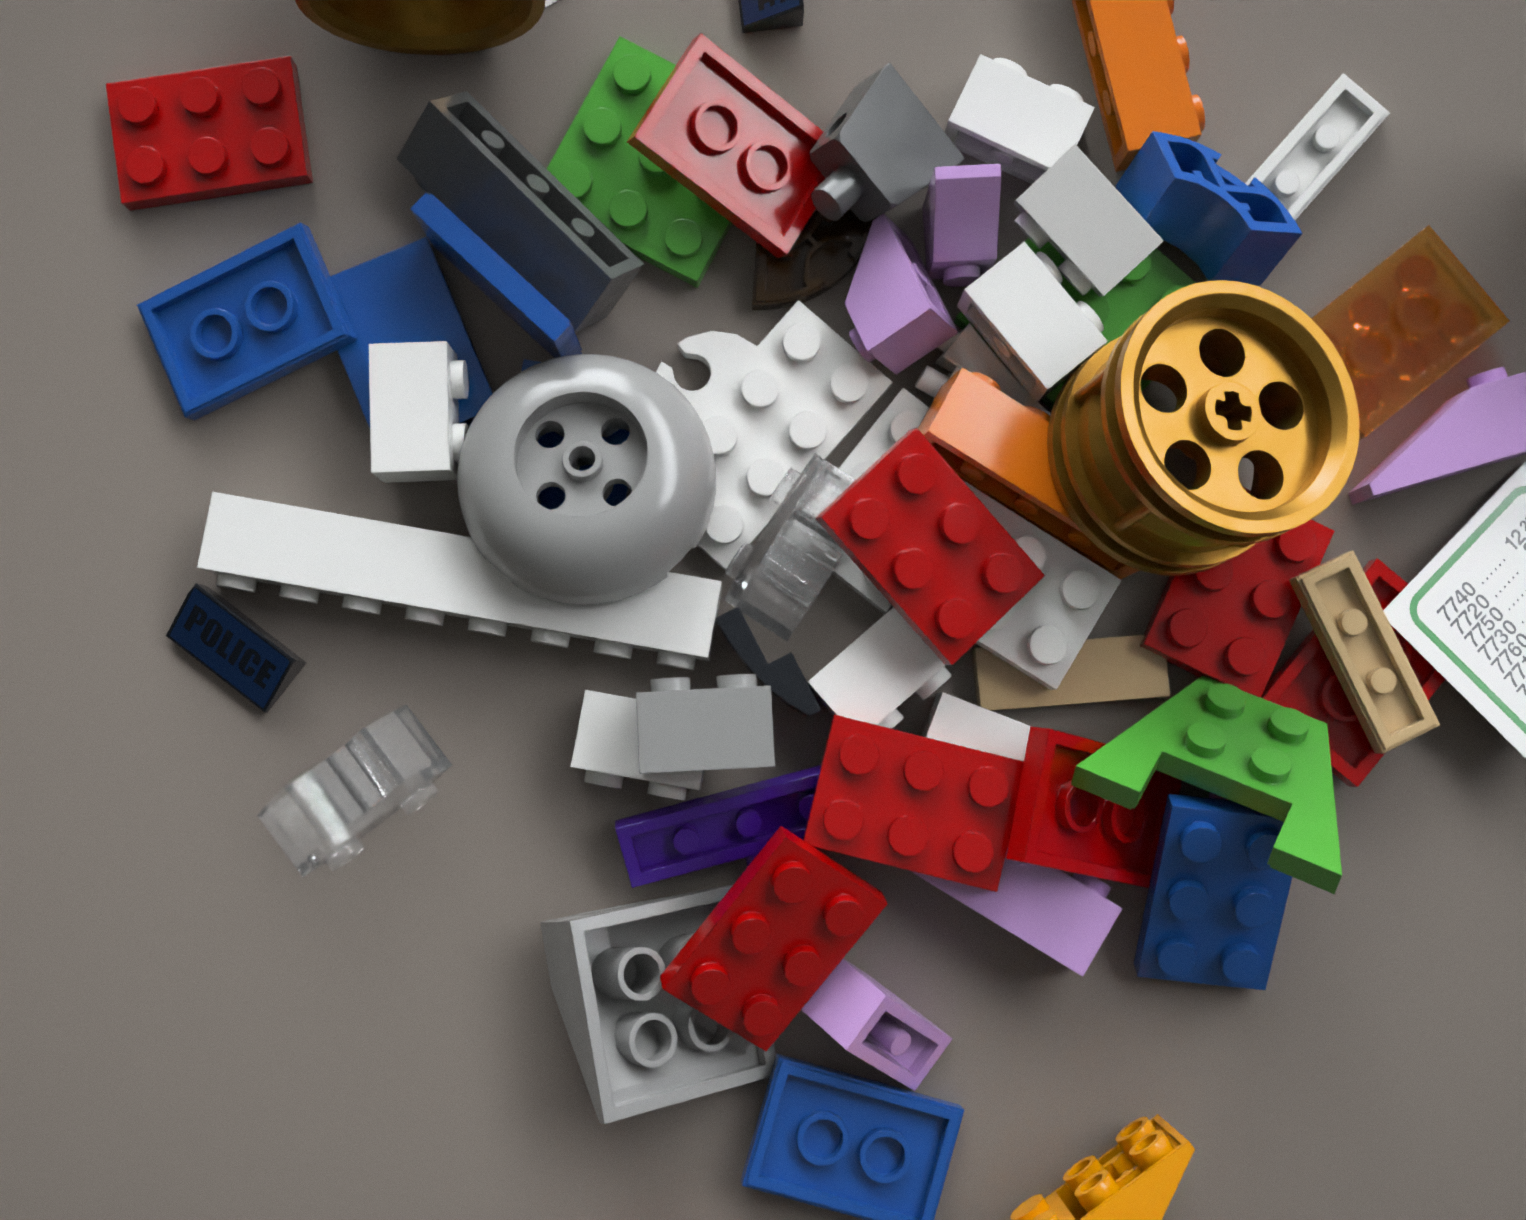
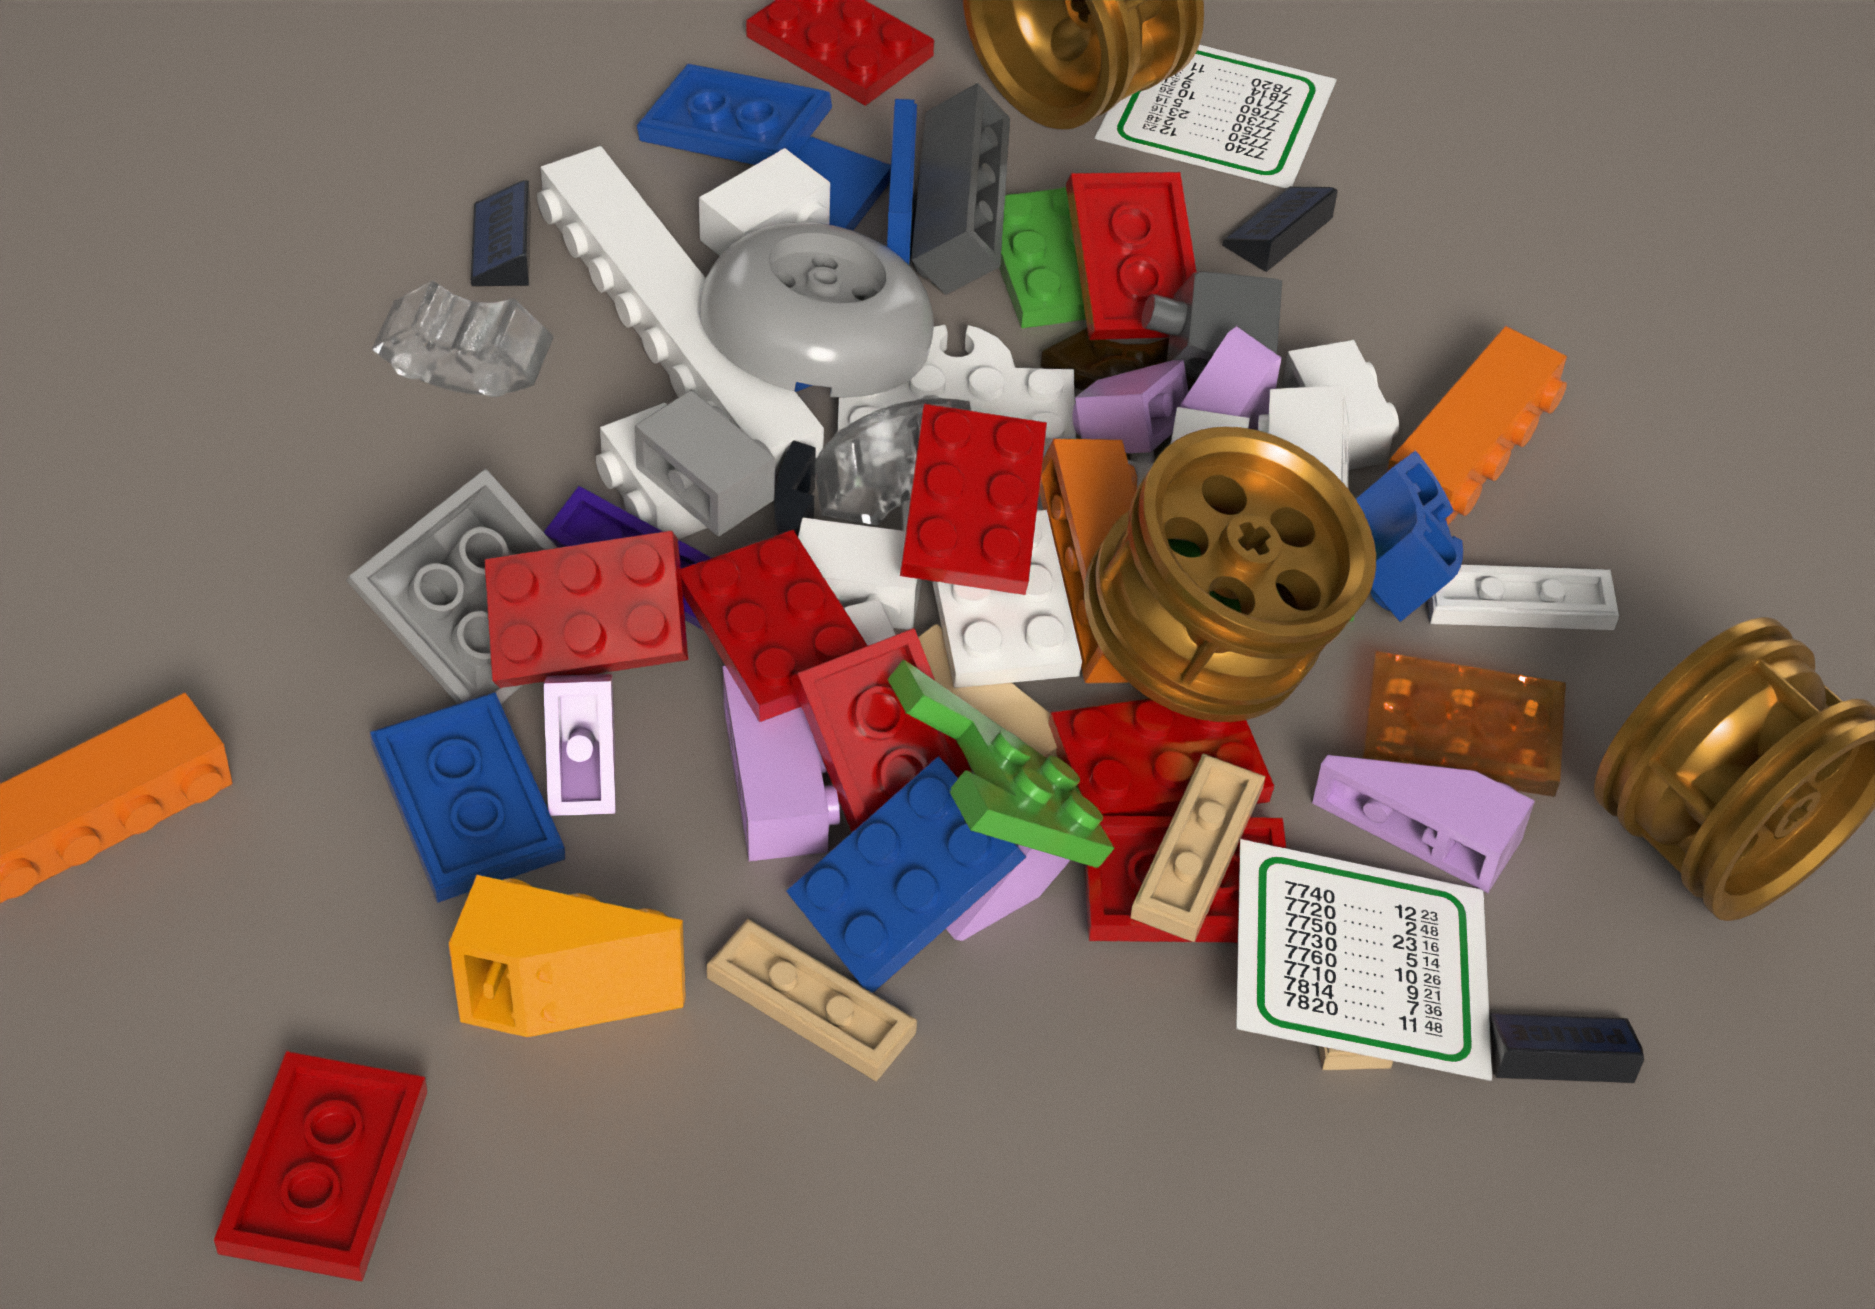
camera: 50 degrees right, 35 degrees down
none -> tan tile [707,919,917,1082]

